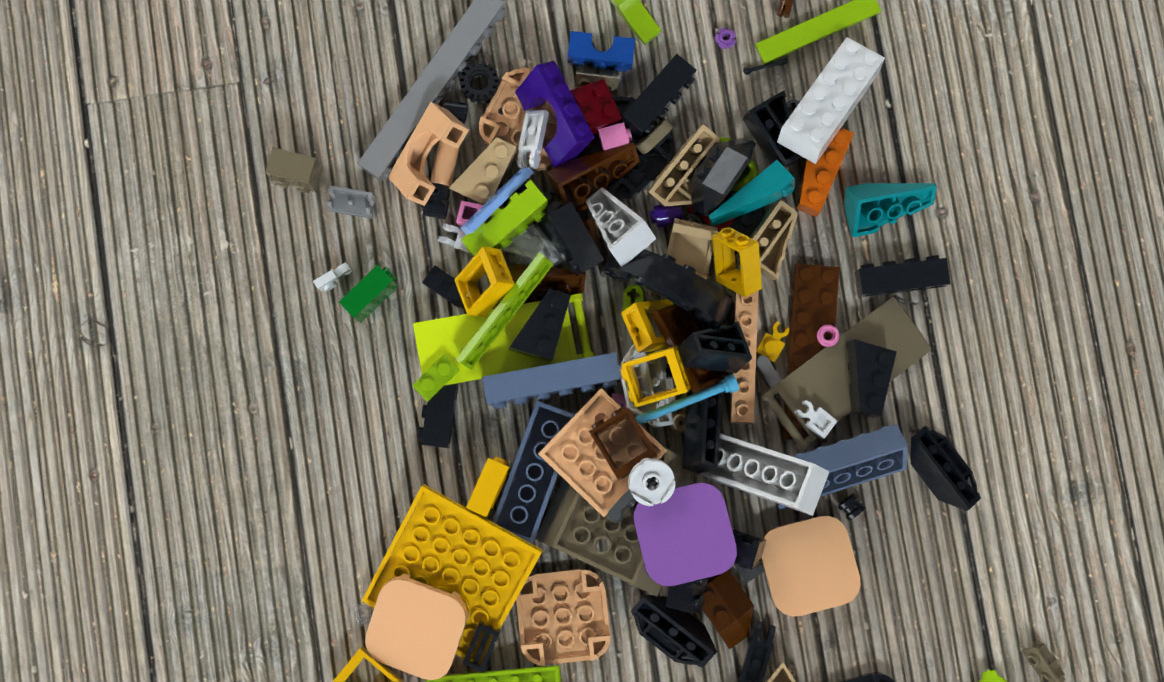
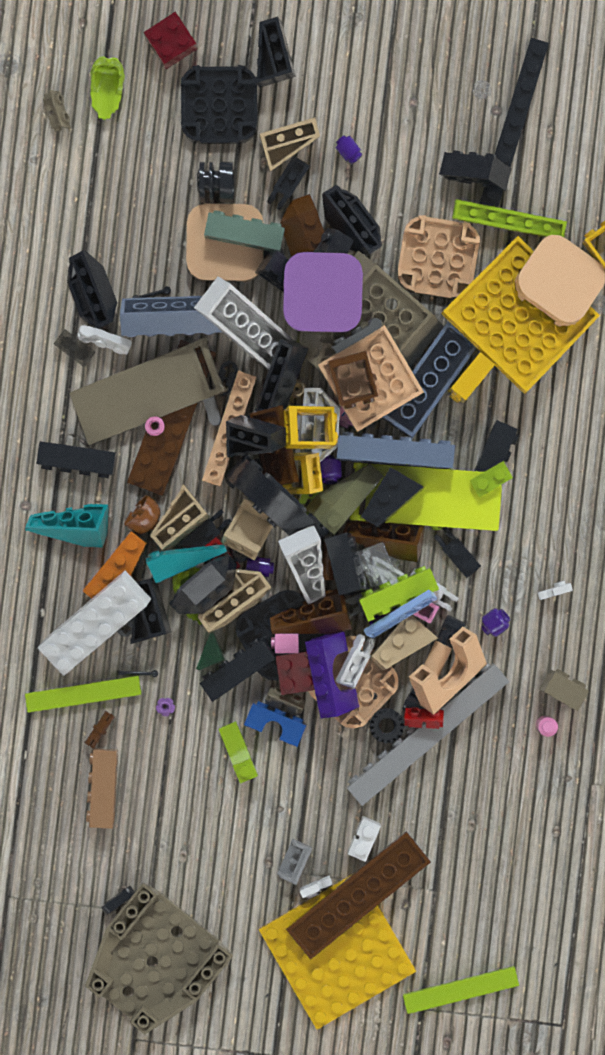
camera: 165 degrees left, 5 degrees up
light grey hinge [327,186,376,219] -> none
green brick [339,265,399,323] -> none
yellow window [454,246,515,317] -> none
lime tile [456,252,553,370] -> none
black tile [463,621,501,673] -> none
white plate [628,458,675,506] -> none
dark tan beam [635,118,673,155] -> none
medium azure piece [635,373,739,424] -> none
yellow window [712,227,762,297] -> none
yellow plate [756,321,790,363] -> none
white plate [795,400,837,439] -> none
black wheel [837,493,866,521] -> none
black wedge [846,339,897,418] -> none
none -> clear smoke plate [53,329,96,368]
none -> white hinge [77,325,132,355]
none -> dark orange cylinder [124,495,161,534]
none -> black hinge [132,286,171,298]
none -> clear green slope [196,632,226,670]
none -> black wheel [197,162,234,203]
none -> sand green brick [204,211,285,252]
none -> black beam [214,360,238,396]
none -> olive wedge [306,464,384,534]
none -> dark purple head [320,455,342,485]
none -> red hinge [404,707,444,729]
none -> dark purple head [481,608,510,637]
none -> bright pink brick [536,716,558,737]

